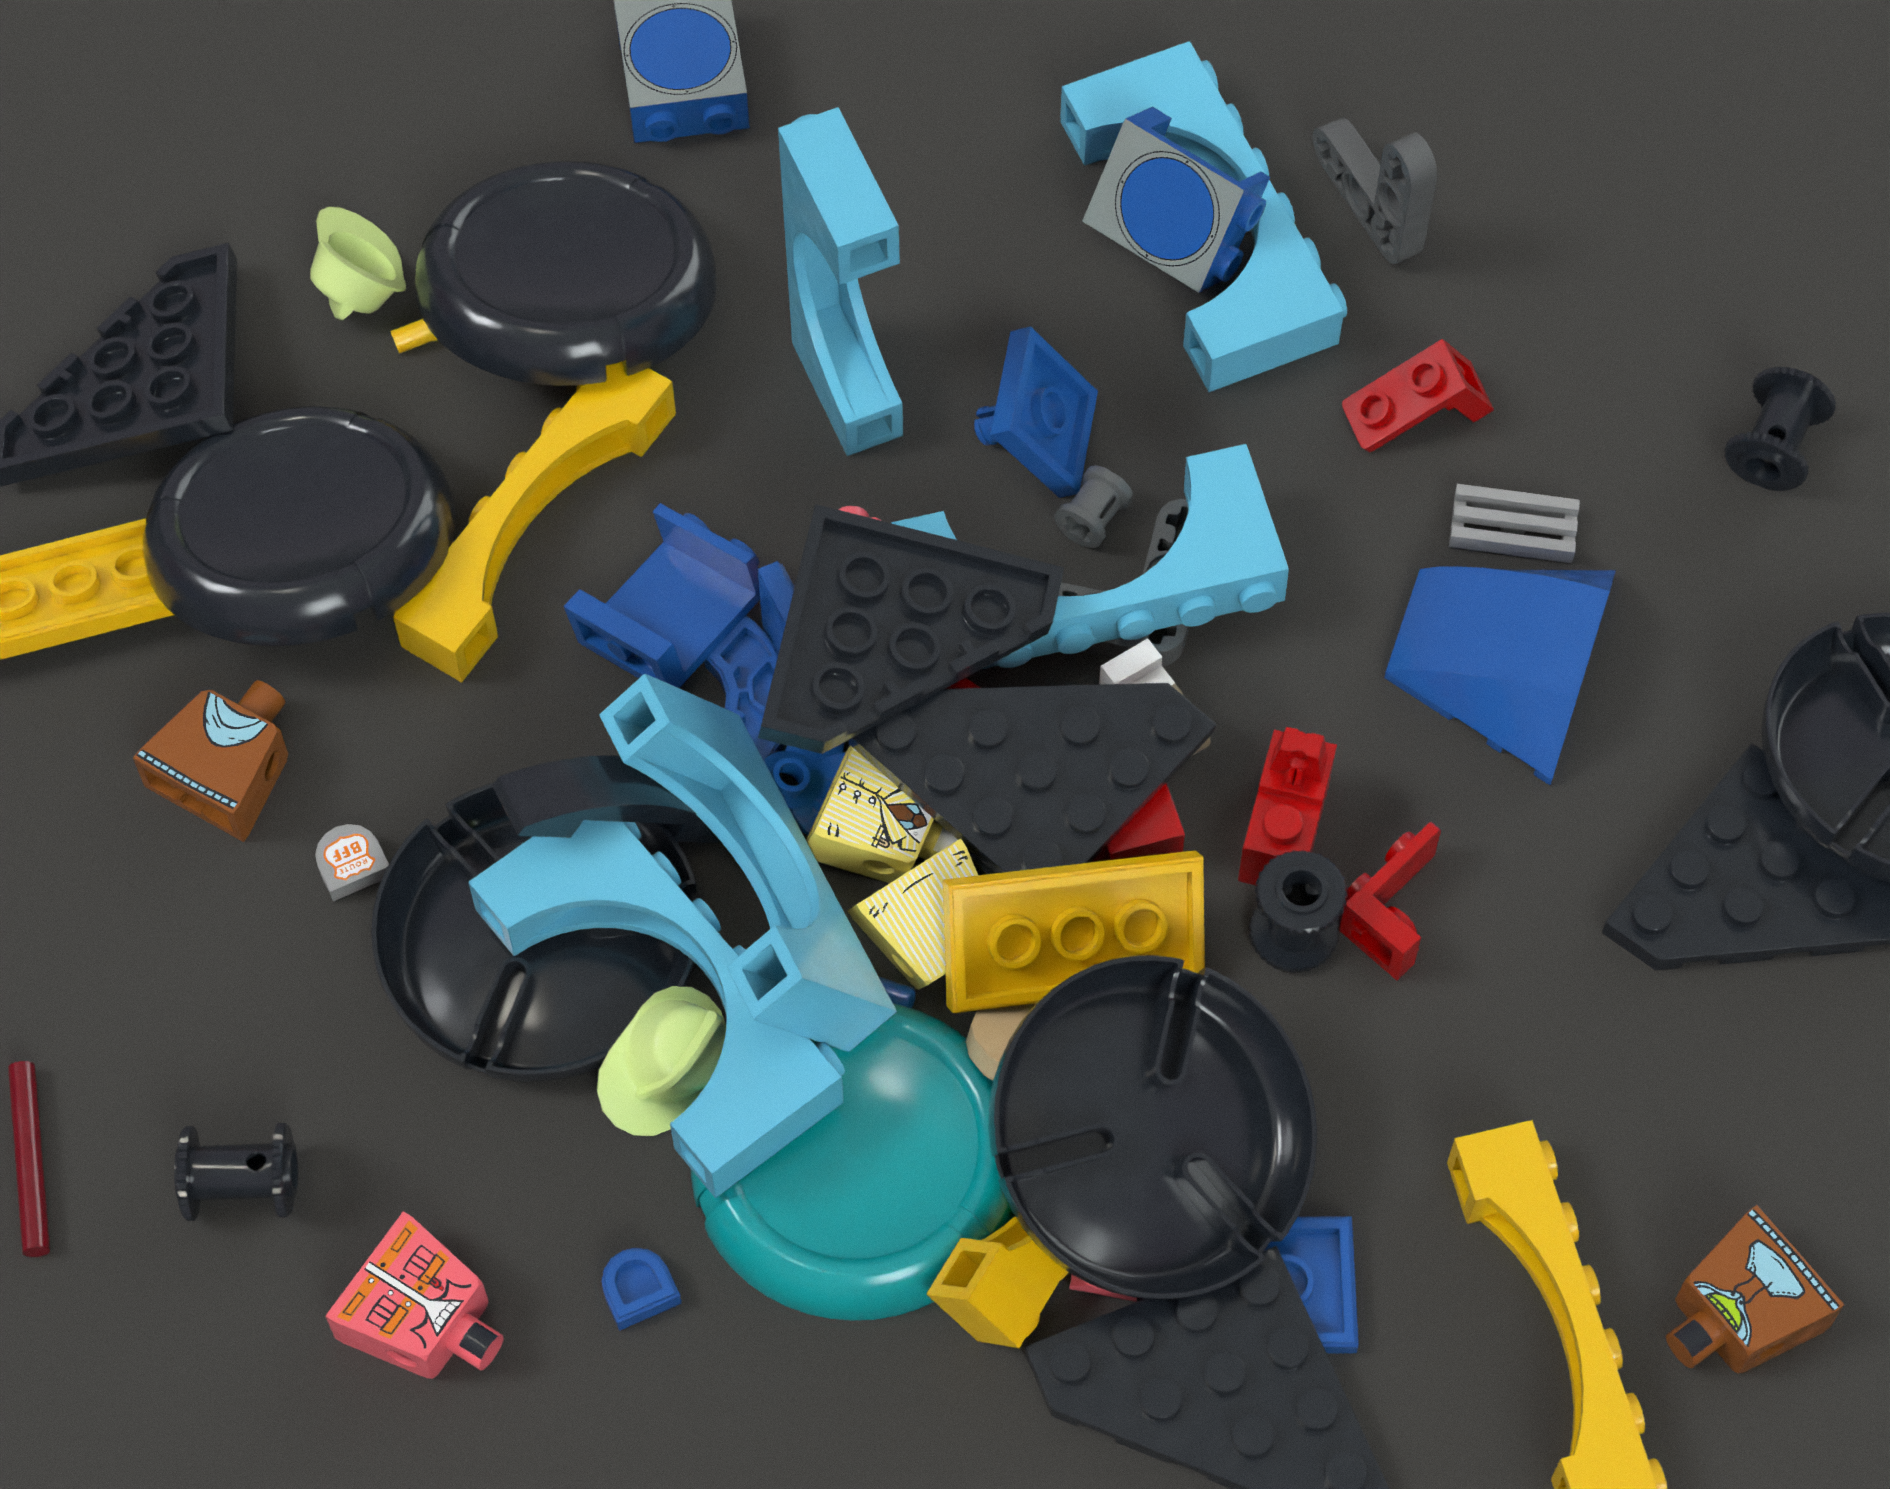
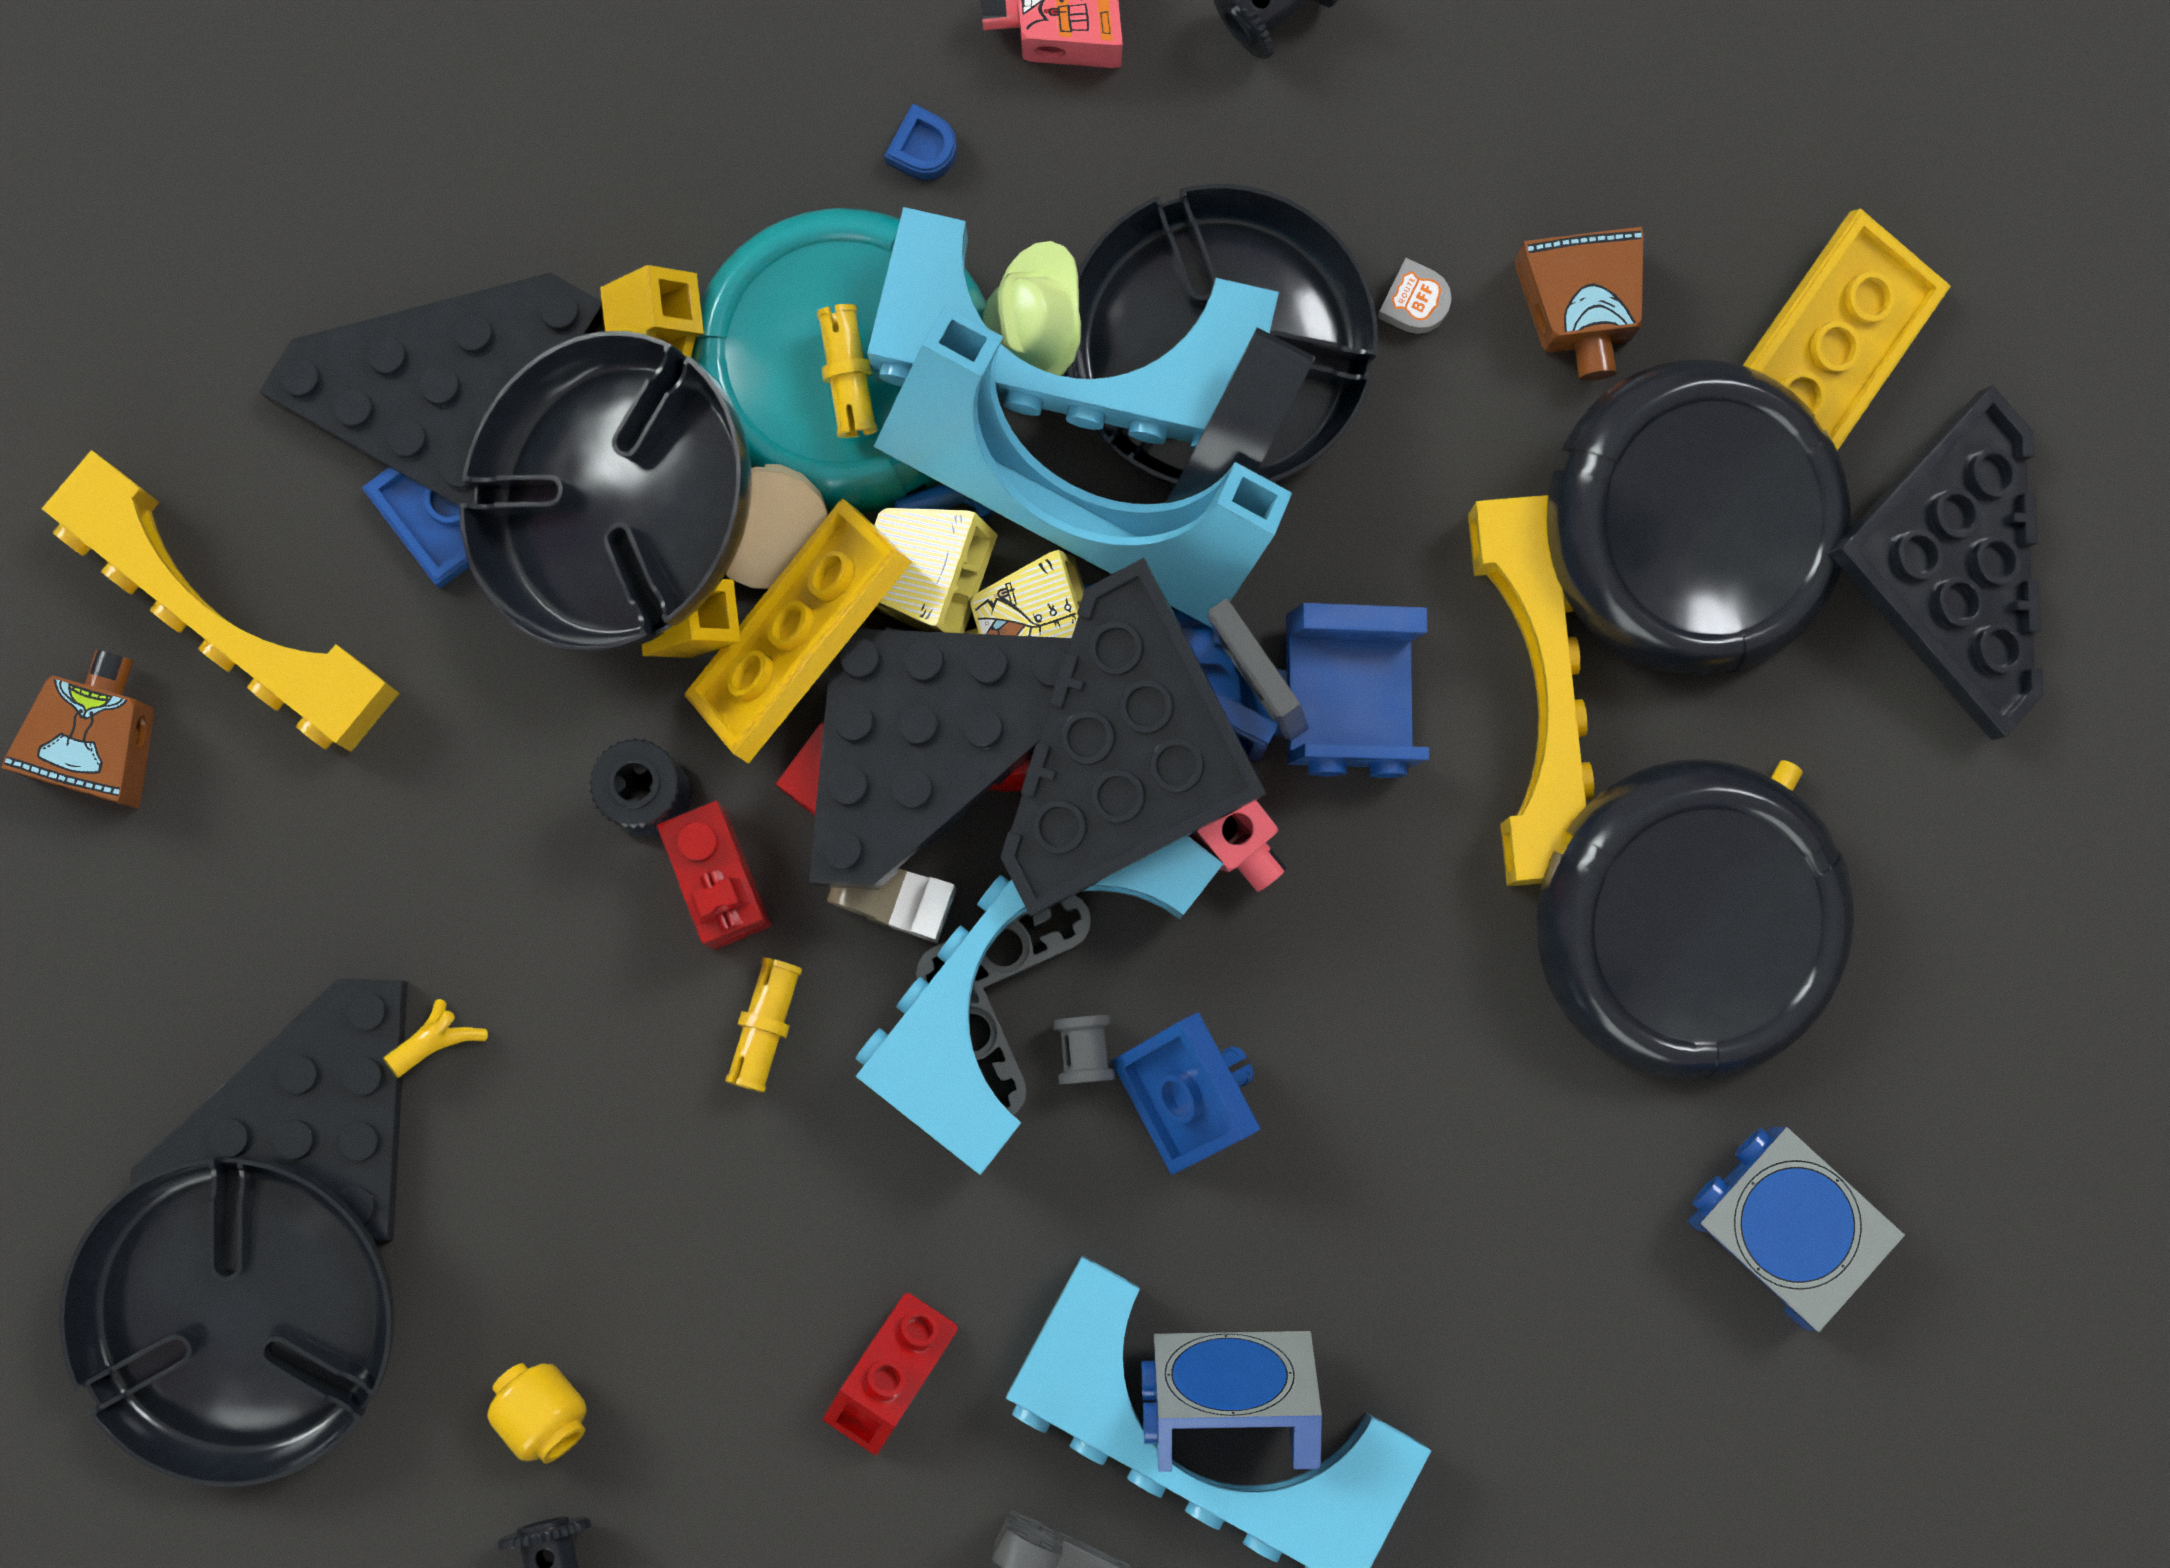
camera: 140 degrees right, 20 degrees up
yellowish green piece [310,207,406,320] -> none
medium azure arch [778,107,903,456] -> none
red bracket [1339,822,1441,981] -> none
blue wedge [1384,567,1616,785] -> none
light grey tile [1449,484,1580,563] -> none
none -> yellow bar [383,999,488,1078]
none -> yellow head [487,1363,587,1464]
none -> yellow pin [725,957,802,1093]
none -> yellow pin [816,304,878,438]
none -> dark grey piece [1208,598,1309,741]

